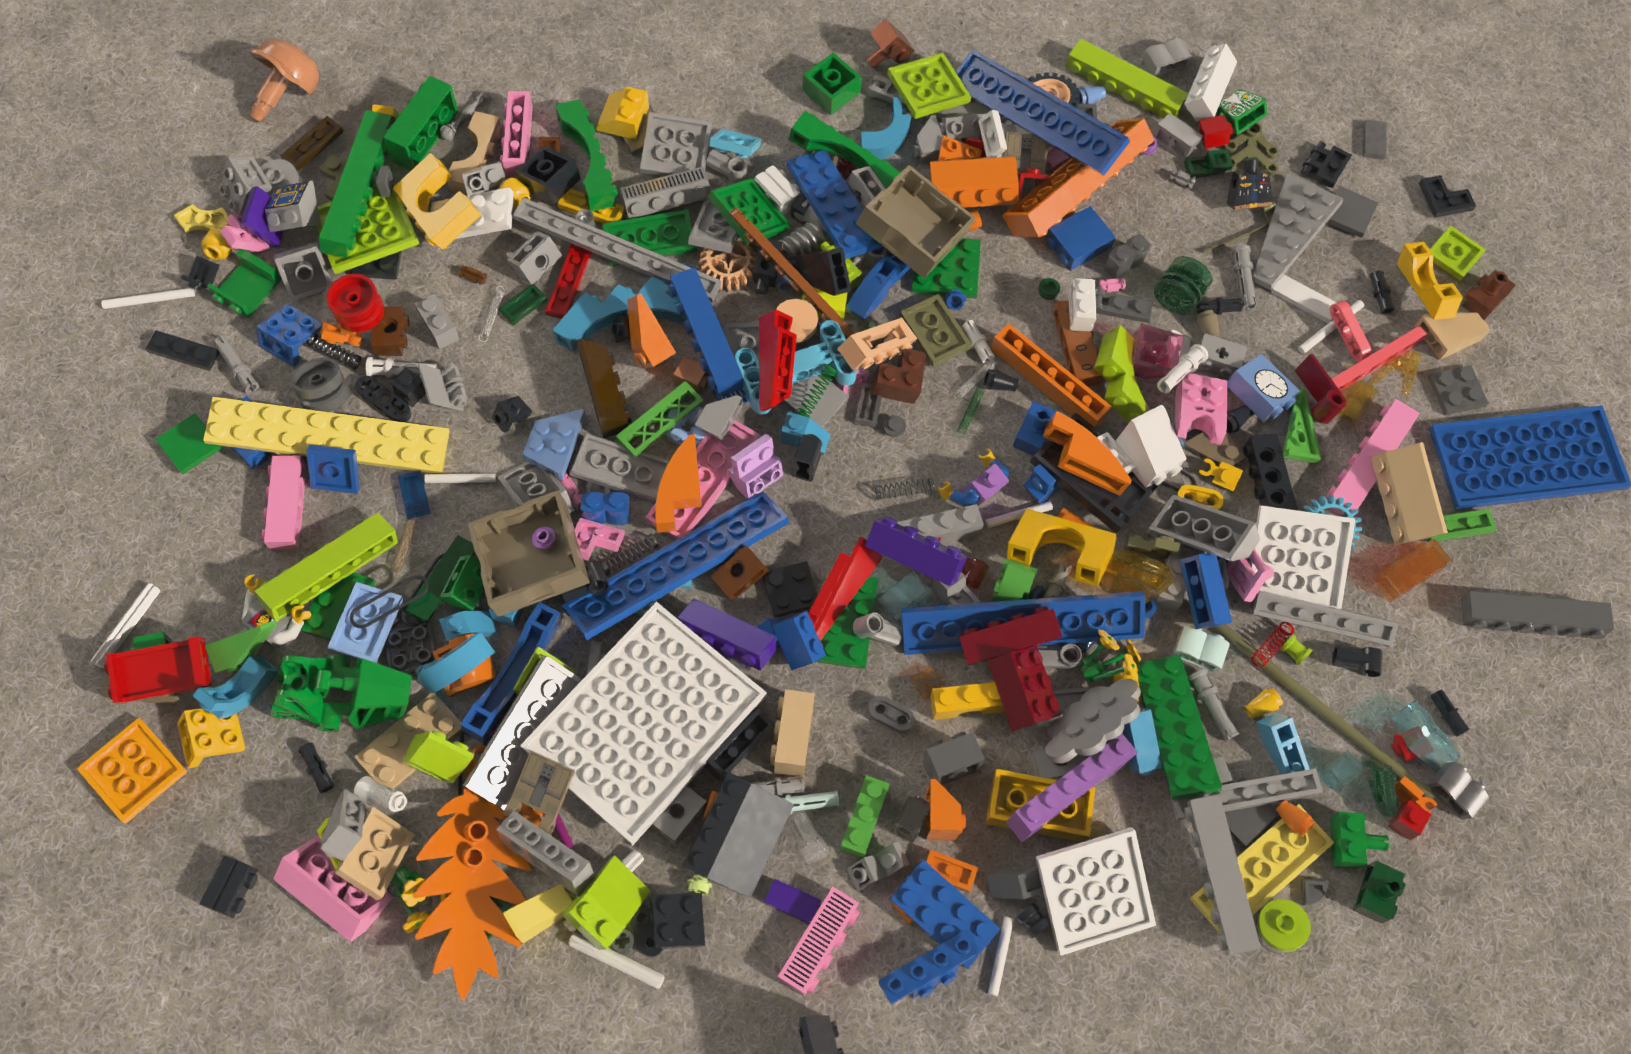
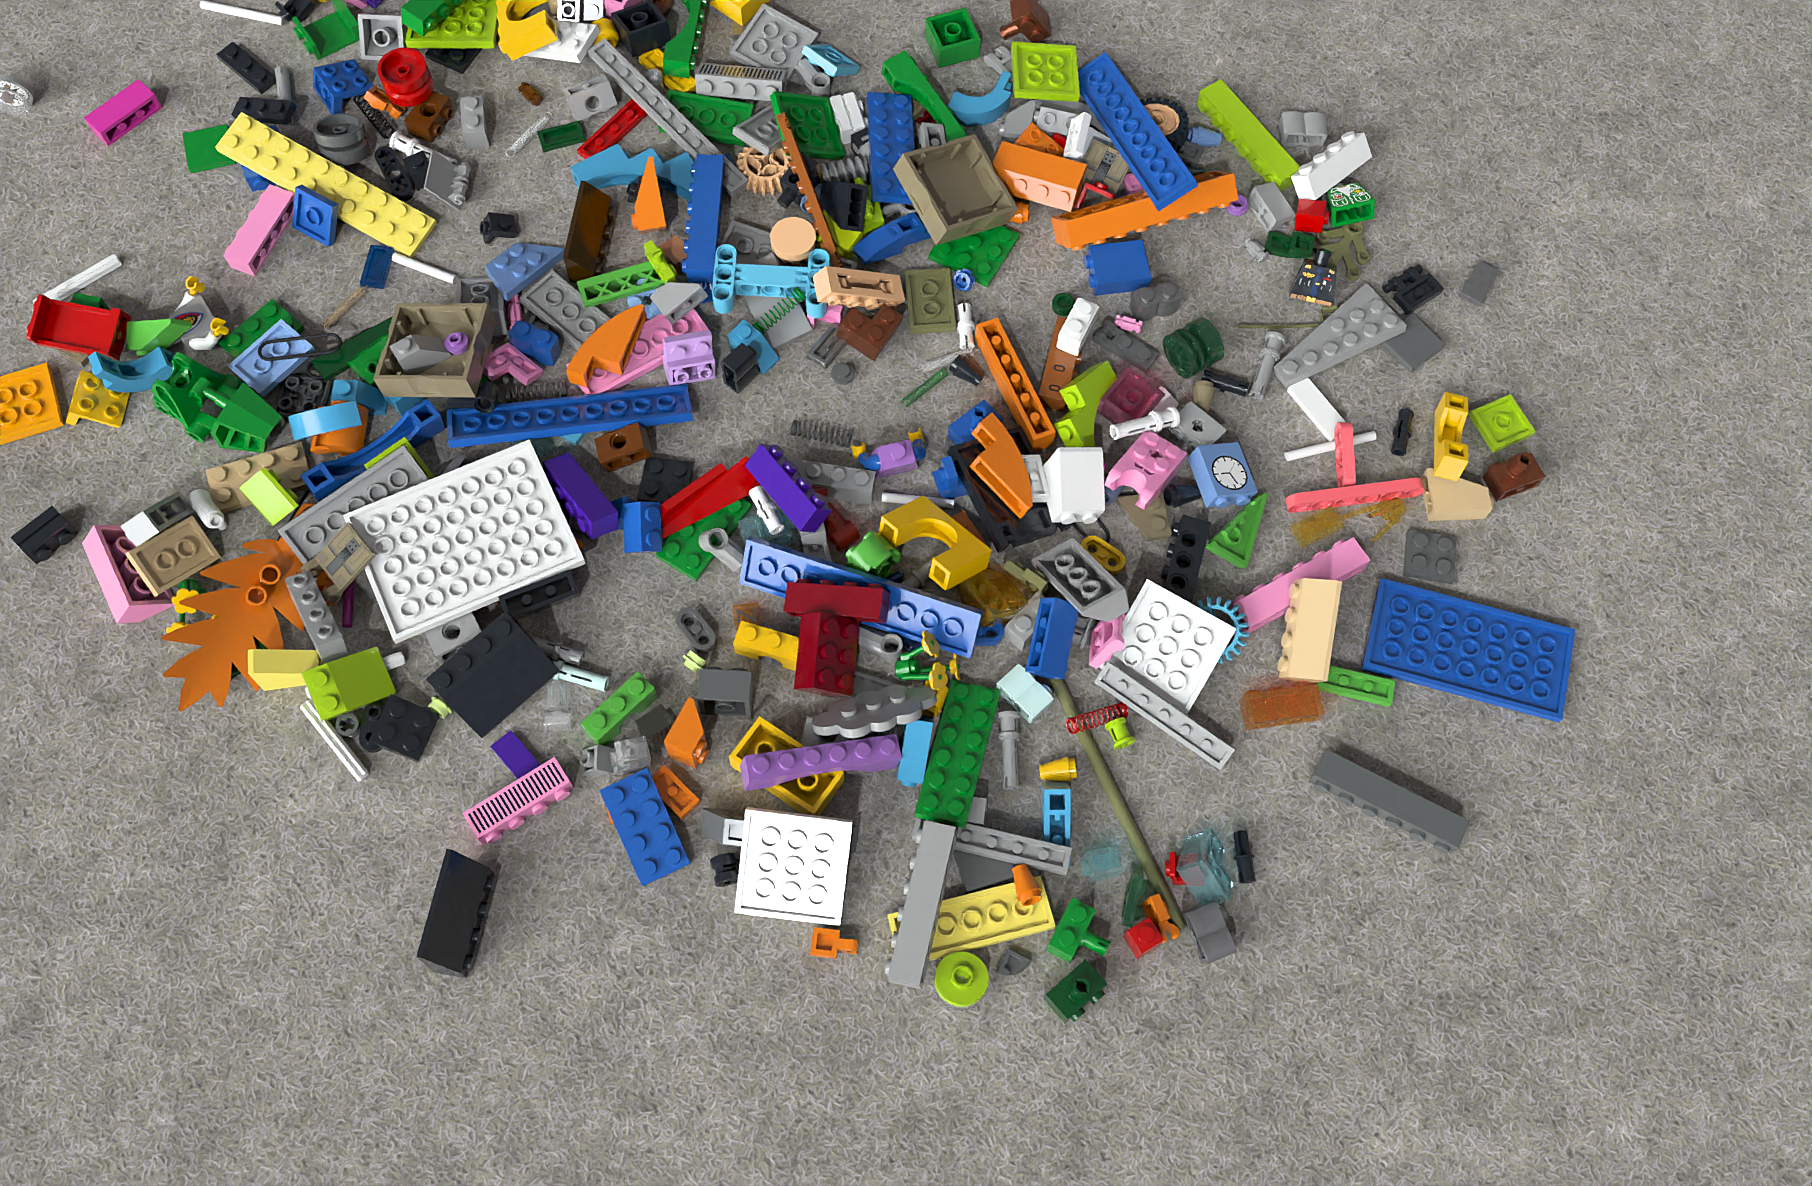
camera: 25 degrees right, 0 degrees up
lime brick [255,513,398,622] -> none
black pin [298,743,335,793] -> none
red wedge [759,309,797,412] -> none
tan brick [770,689,815,778] -> none
blue bracket [878,930,980,1004] -> none
white bar [987,917,1014,996] -> none
yellow plate [1198,459,1243,491] -> none
dark red door [1294,353,1347,424] -> none
black piece [1332,644,1383,677] -> none
black plate [1419,175,1476,218] -> none
none -> dark pink brick [84,79,162,146]
none -> black plate [231,97,297,125]
none -> light grey slope [389,334,451,375]
none -> clear brick [610,736,651,774]
none -> lime plate [643,240,678,285]
none -> yellowish green plate [683,650,706,673]
none -> white pin [749,486,784,535]
none -> orange plate [810,927,859,959]

